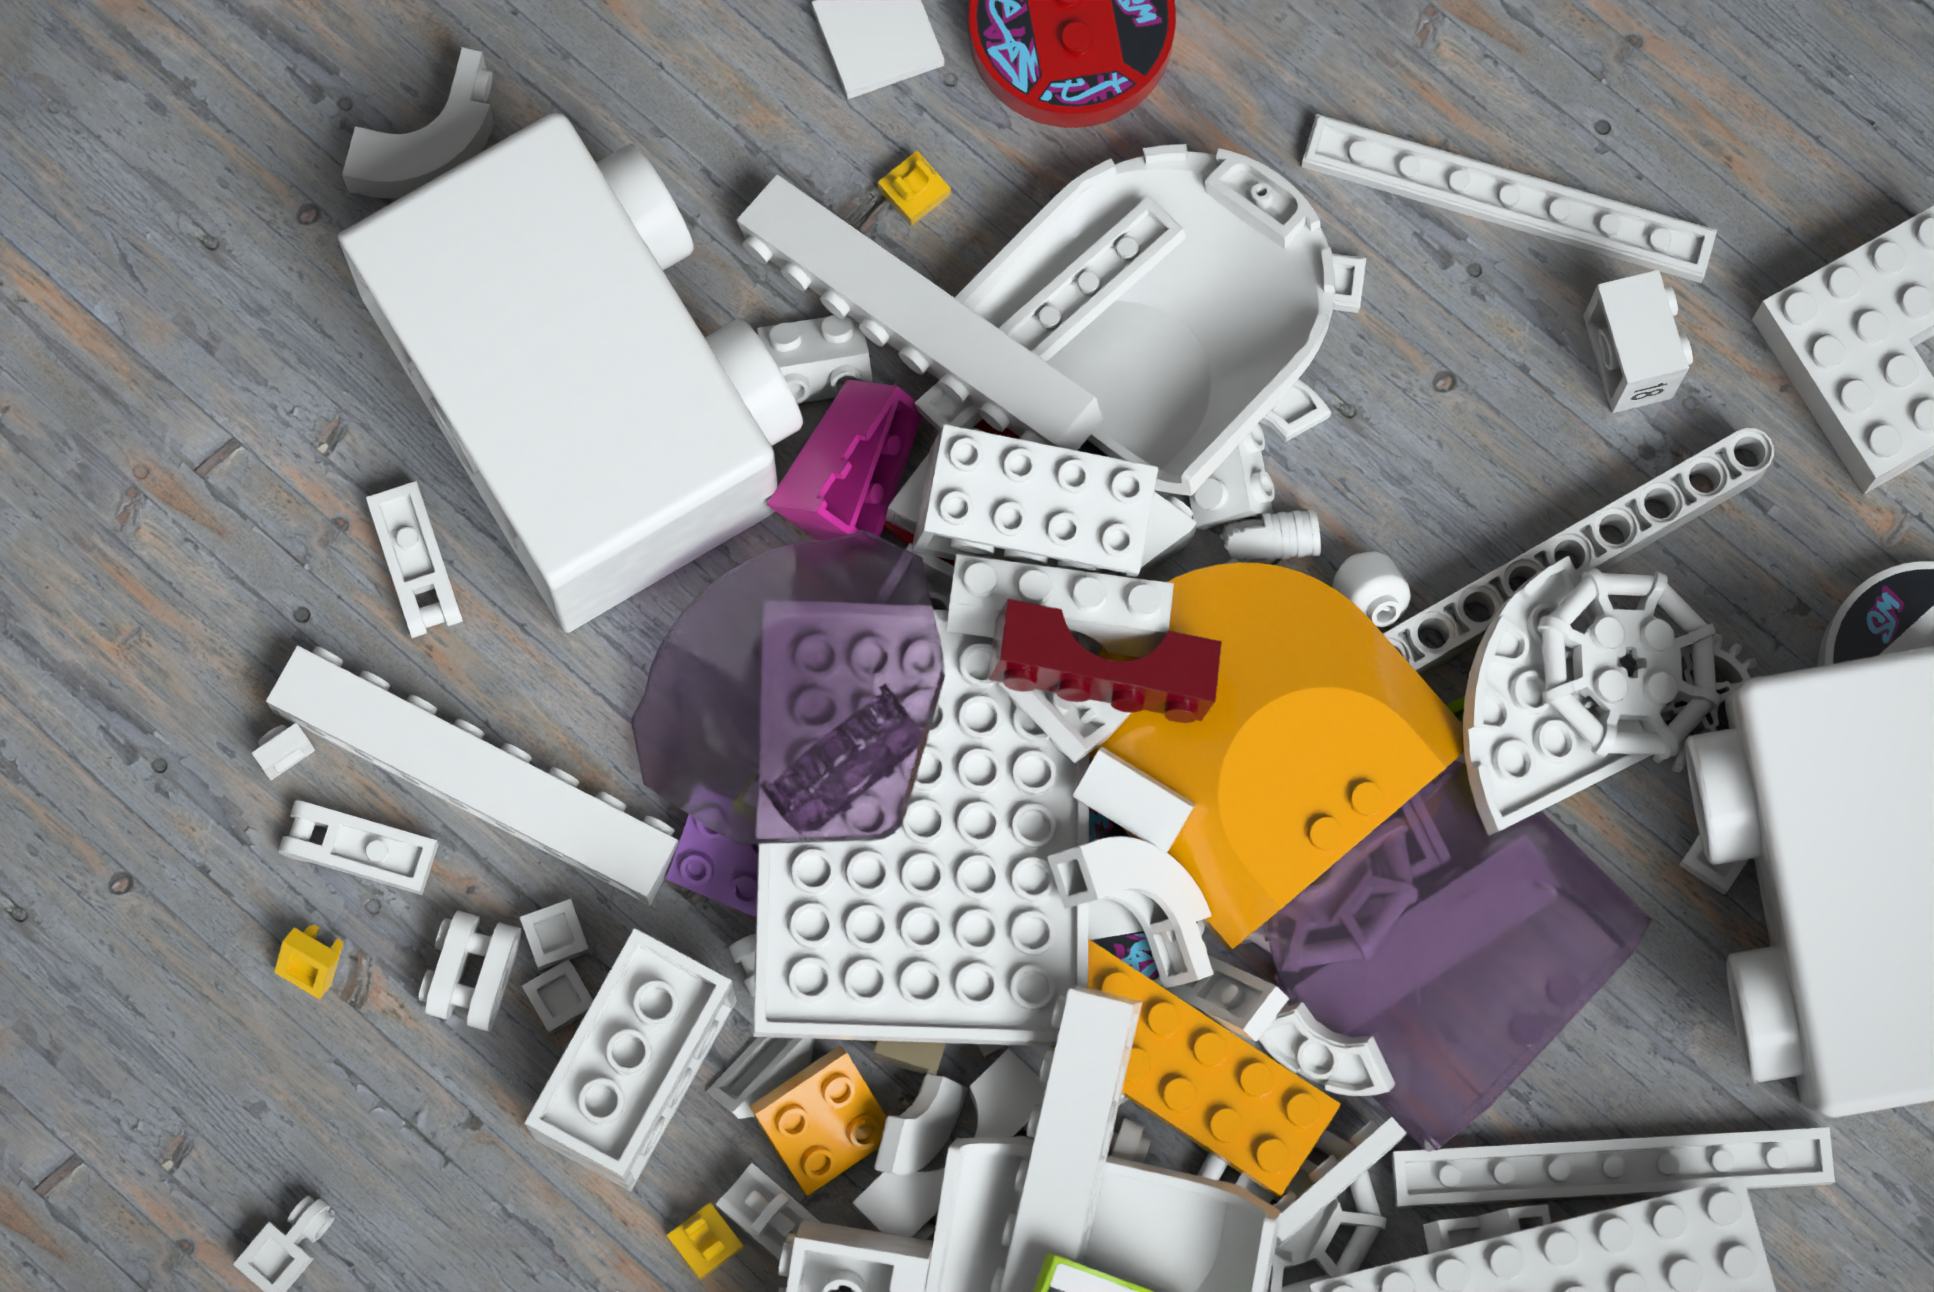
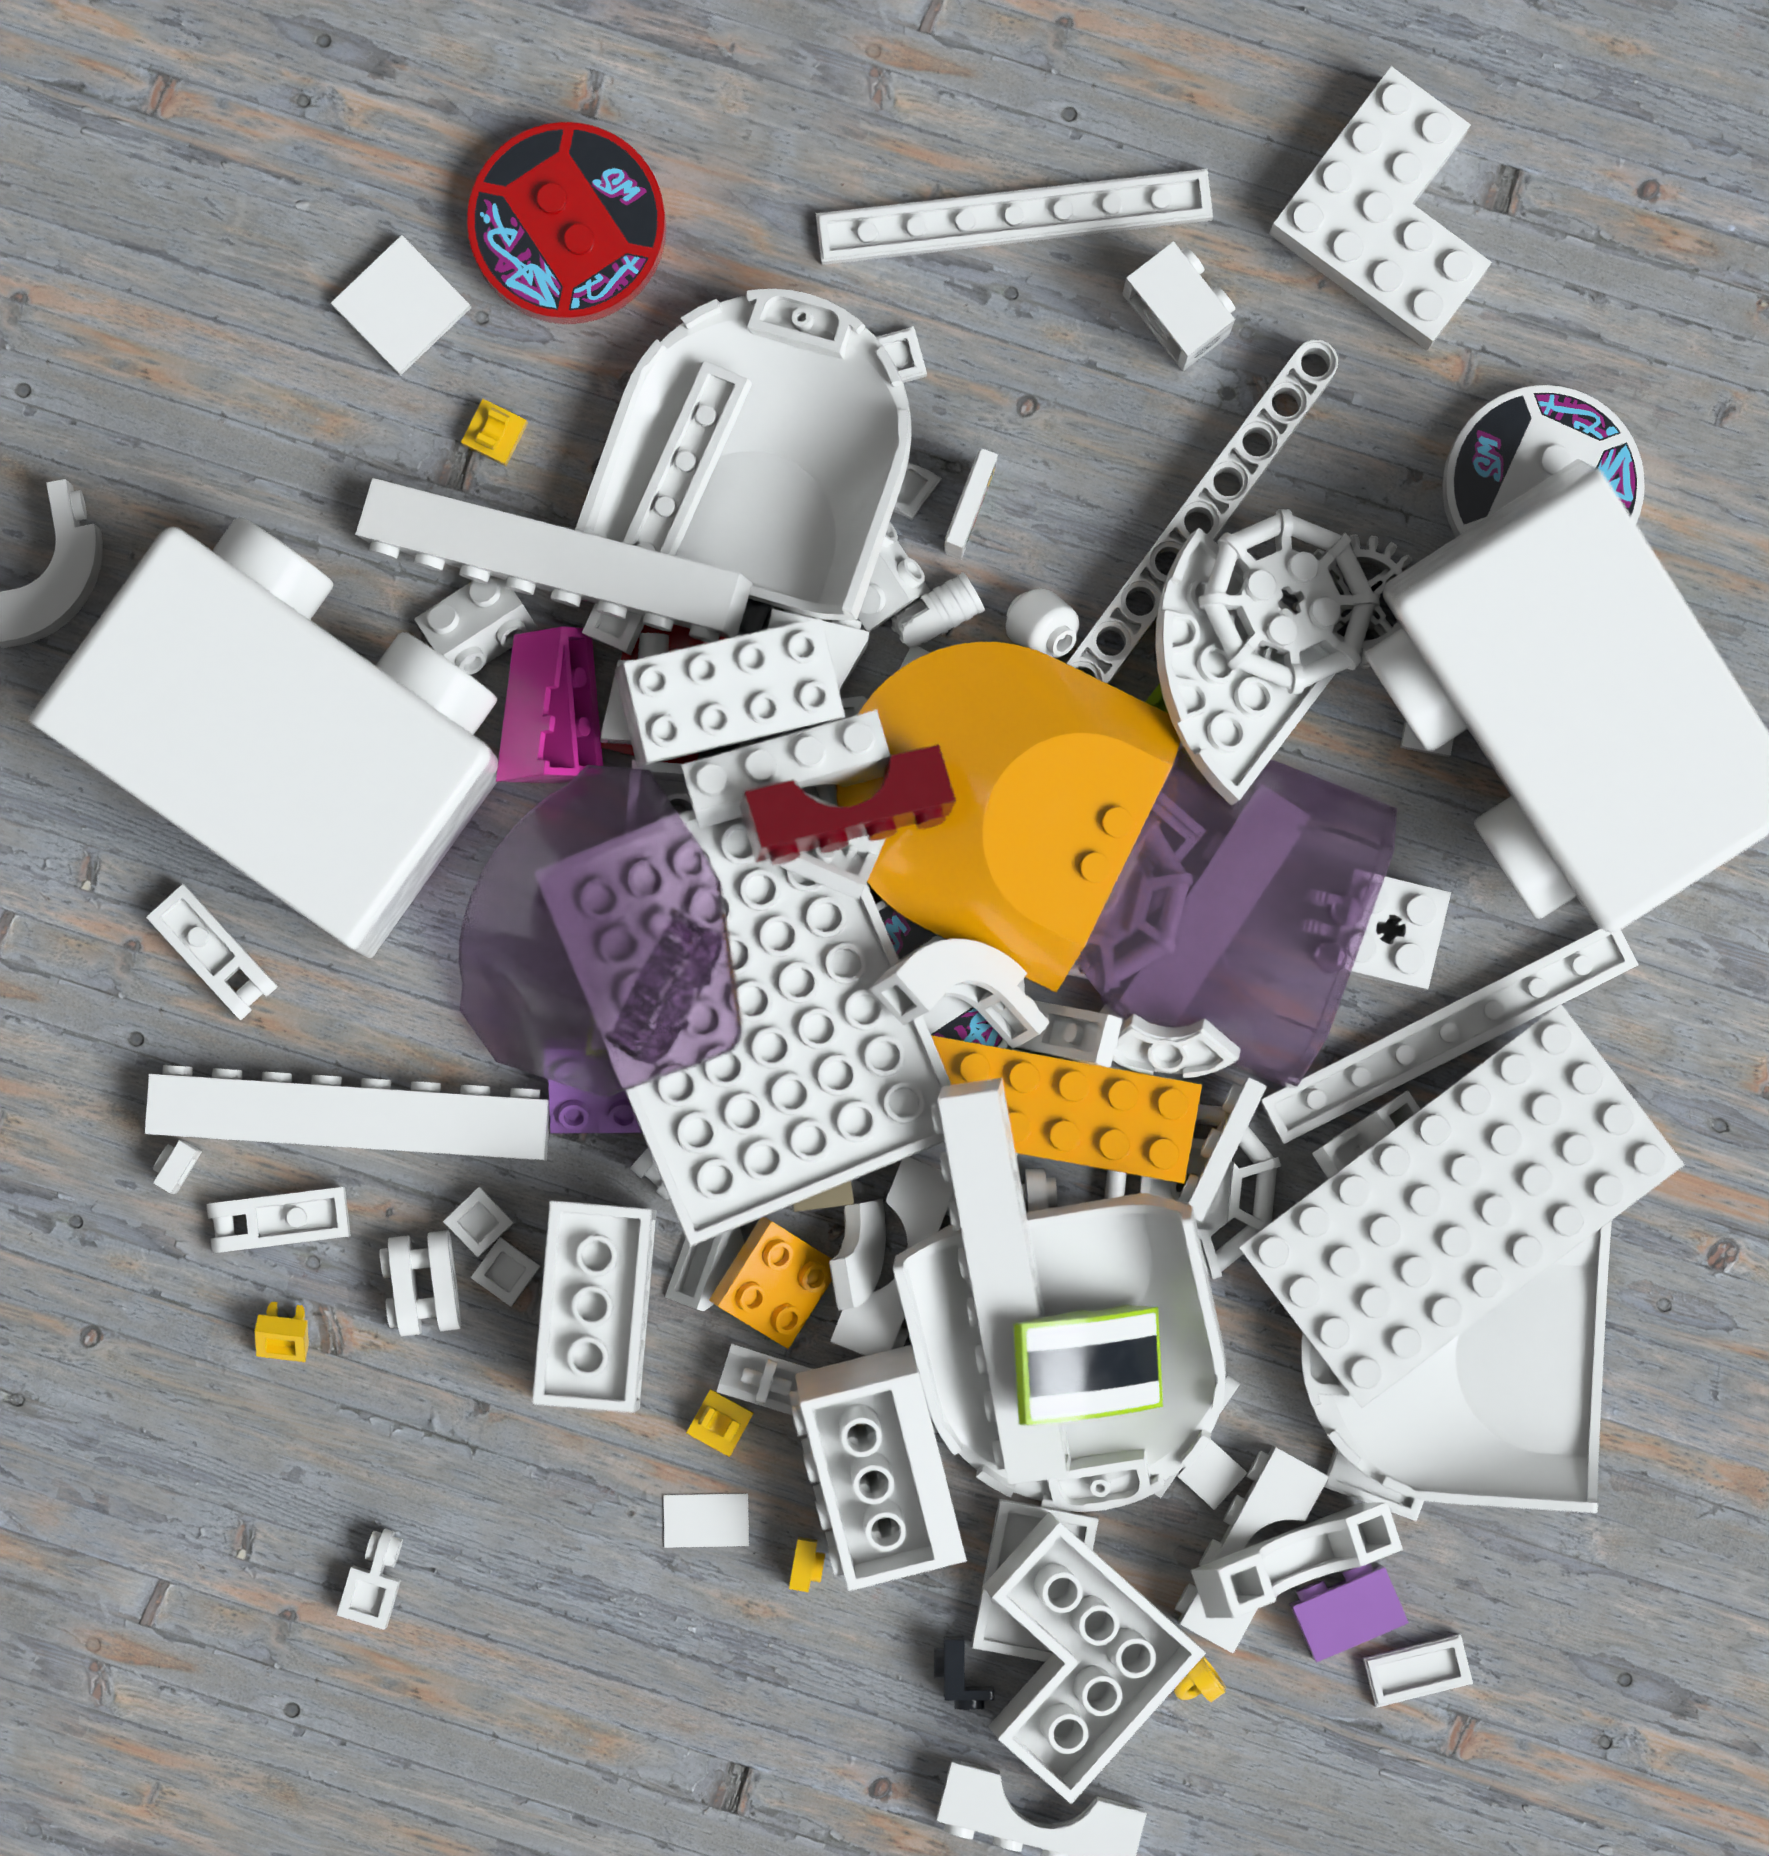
camera: 20 degrees left, 10 degrees up
white tile [1072,747,1196,853] -> none
none -> white tile [944,449,998,560]
none -> white hinge [1297,869,1451,992]

